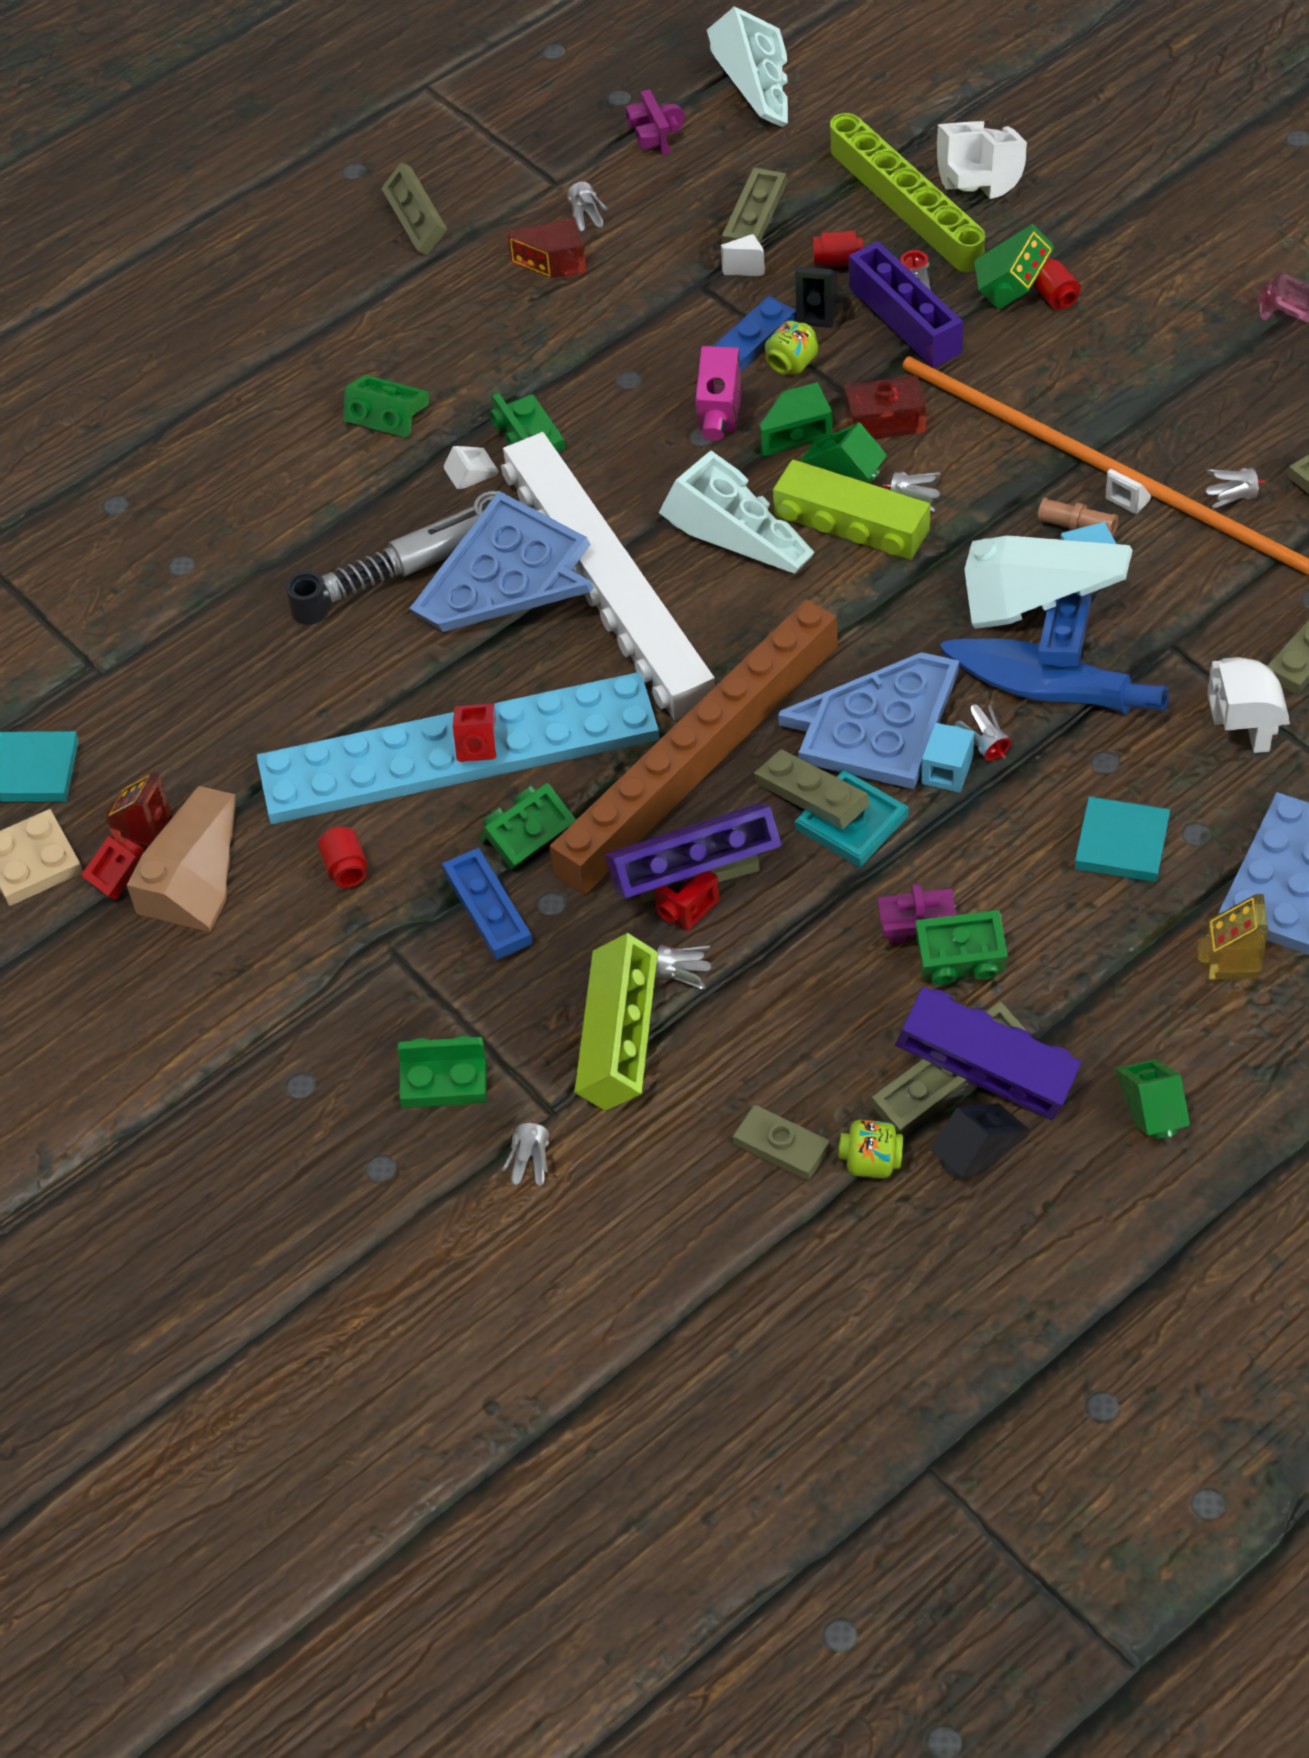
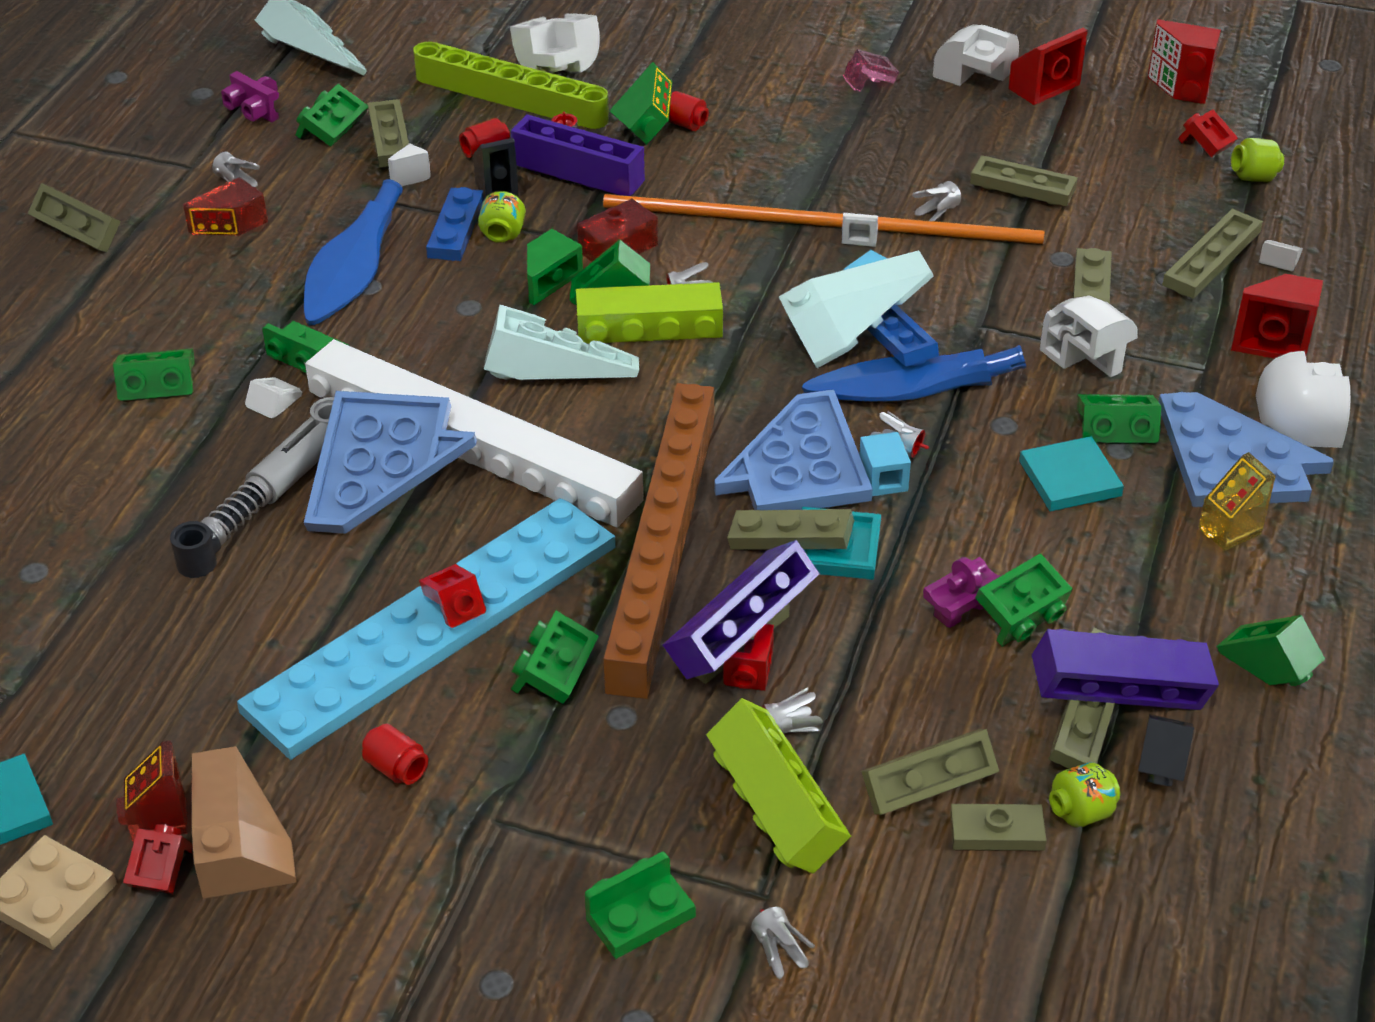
camera: 35 degrees left, 10 degrees down
blue plate [442,847,533,960] -> none
dark pink torso [696,346,743,441] -> none
nougat pin [1038,498,1118,537] -> none
none -> green bracket [295,84,368,147]
none -> blue animal [304,179,403,325]
none -> olive plate [861,729,1000,815]
none -> green bracket [1077,394,1161,443]

